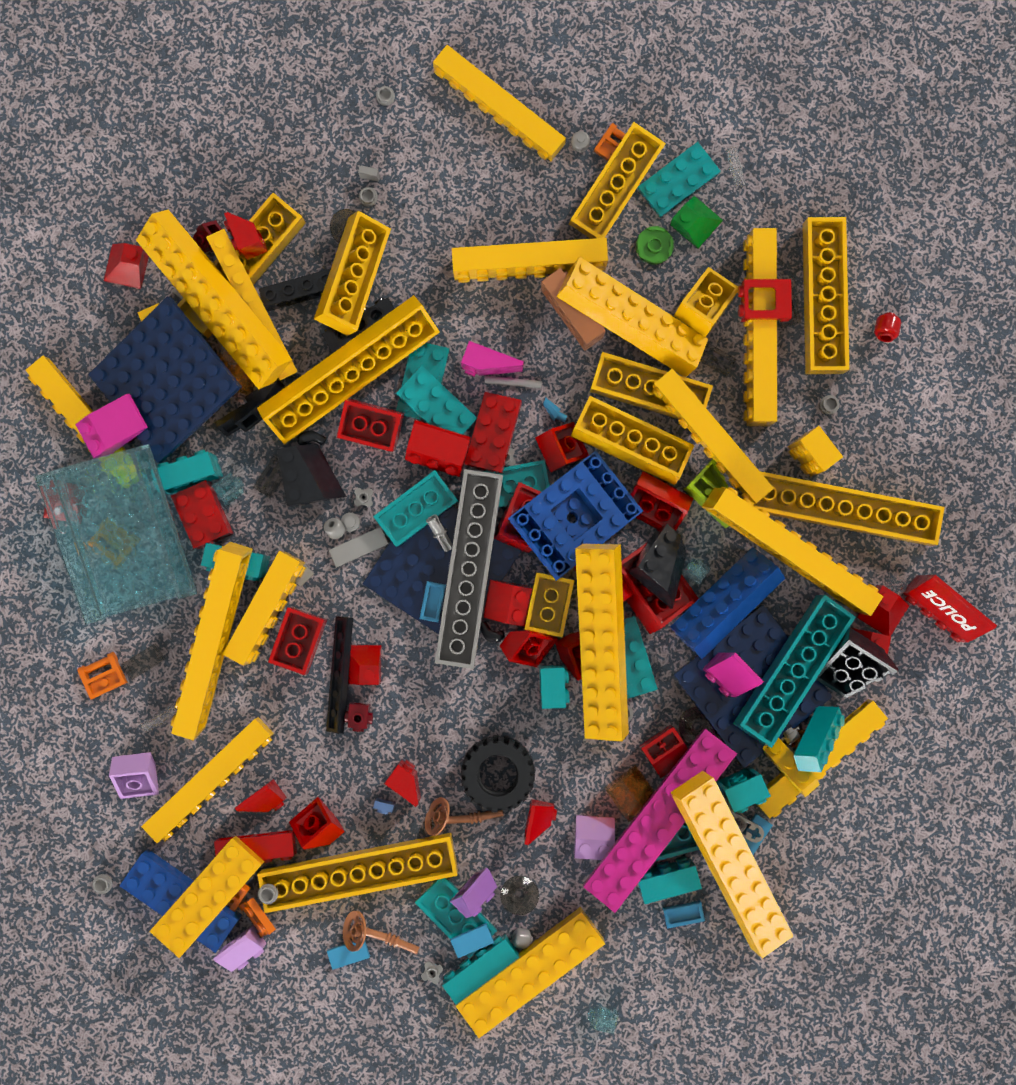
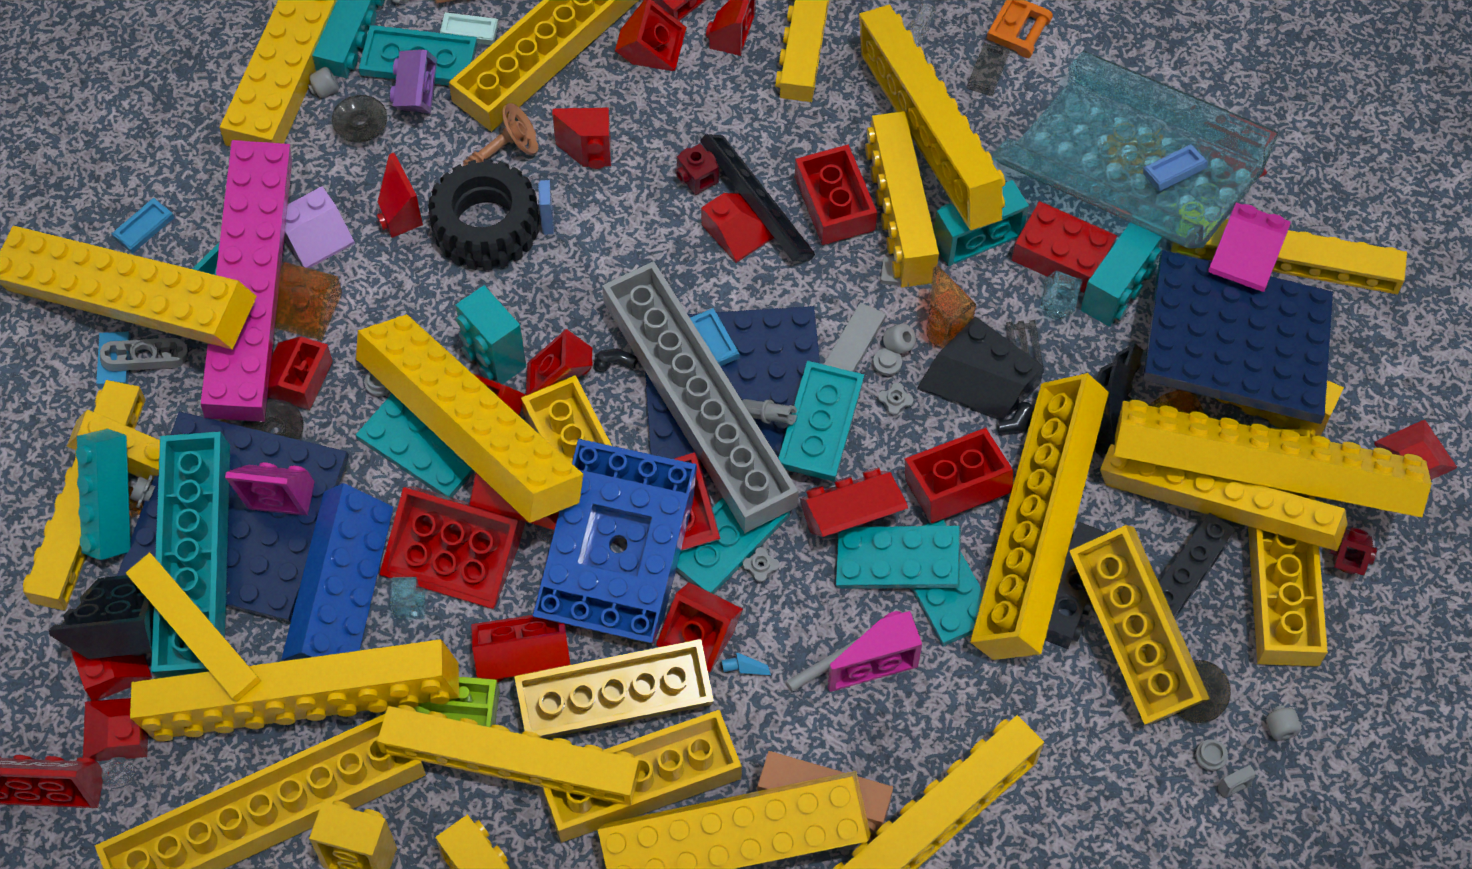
camera: 140 degrees right, 25 degrees down
red slope [224,212,268,260] -> none
medium blue plate [373,798,395,814] -> none
dark azure tile [450,923,494,958] -> none
red plate [464,392,522,474] -> none
red slope [483,579,532,626] -> none
clear light blue brick [588,1006,619,1034] -> none
black wedge [628,524,686,609] -> none
teal brick [638,856,702,904] -> none
teal brick [716,766,771,813] -> none
none -> yellow tile [126,552,261,702]
none -> light aqua tile [440,12,498,45]
none -> medium blue tile [538,180,554,235]
none -> clear orange slope [926,265,976,349]
none -> medium blue tile [1143,144,1208,191]
none -> light grey piece [1266,706,1302,740]

